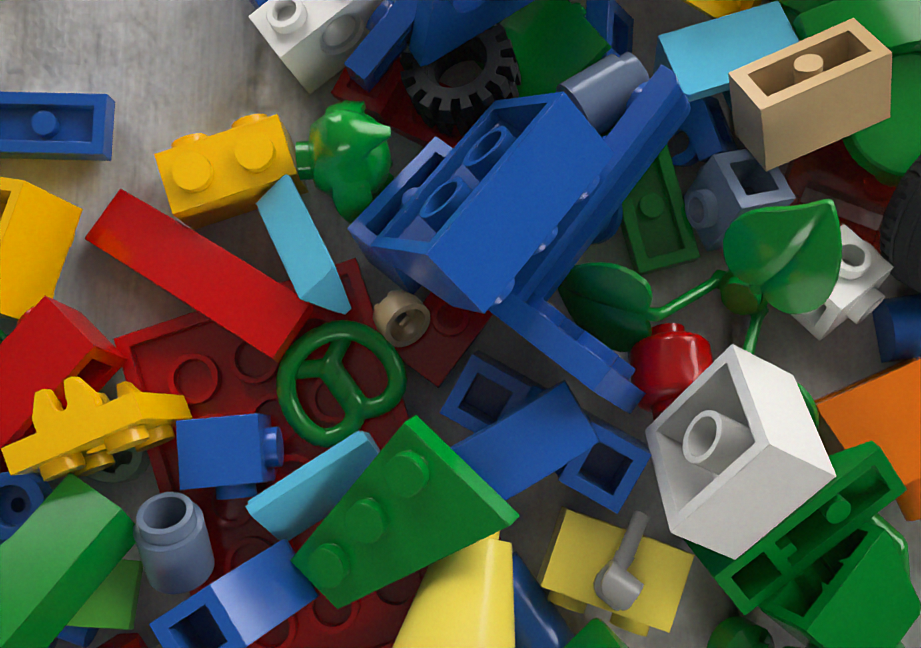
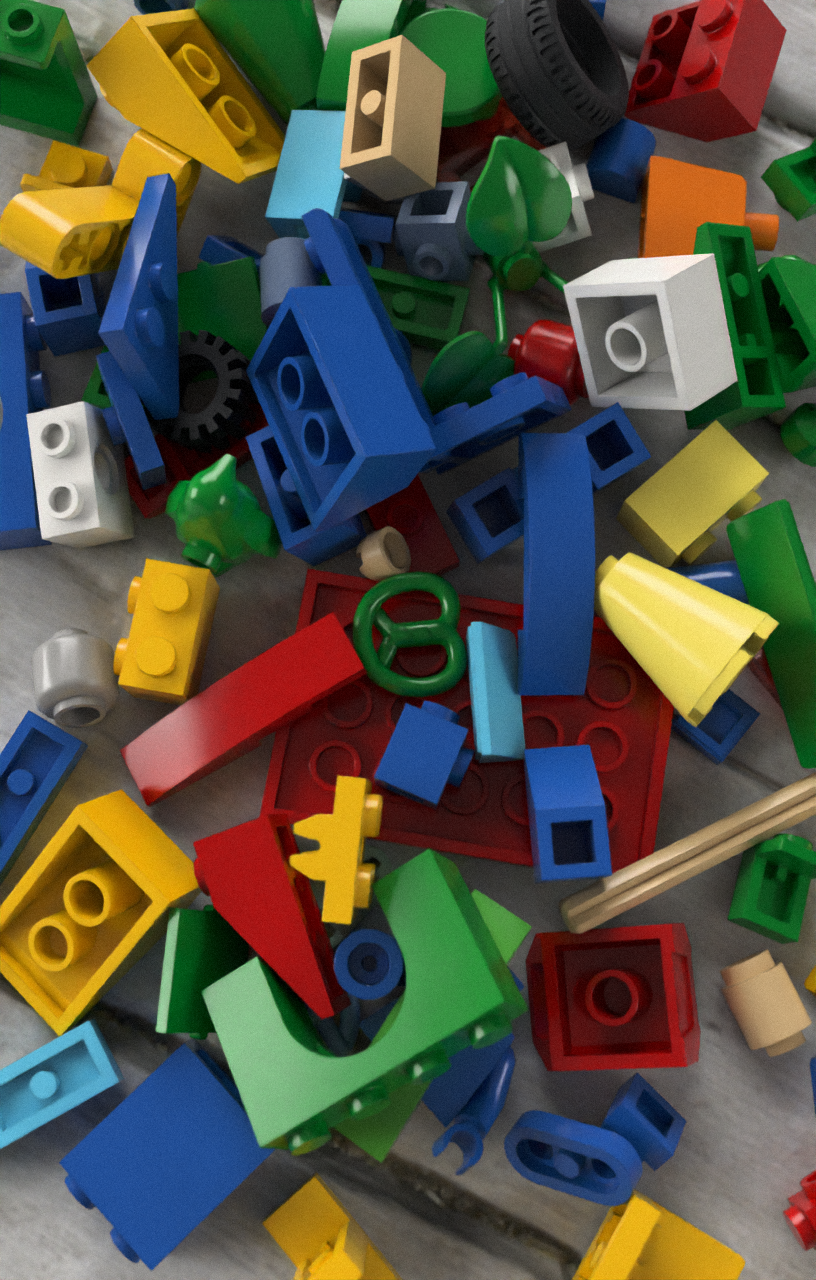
camera: 65 degrees left, 5 degrees down
sand blue brick [133,492,215,594] -> none
medium azure slope [256,174,352,314] -> none
green wing [290,415,520,609] -> none
light grey hand [593,510,650,611] -> none
none -> light grey head [31,628,120,728]

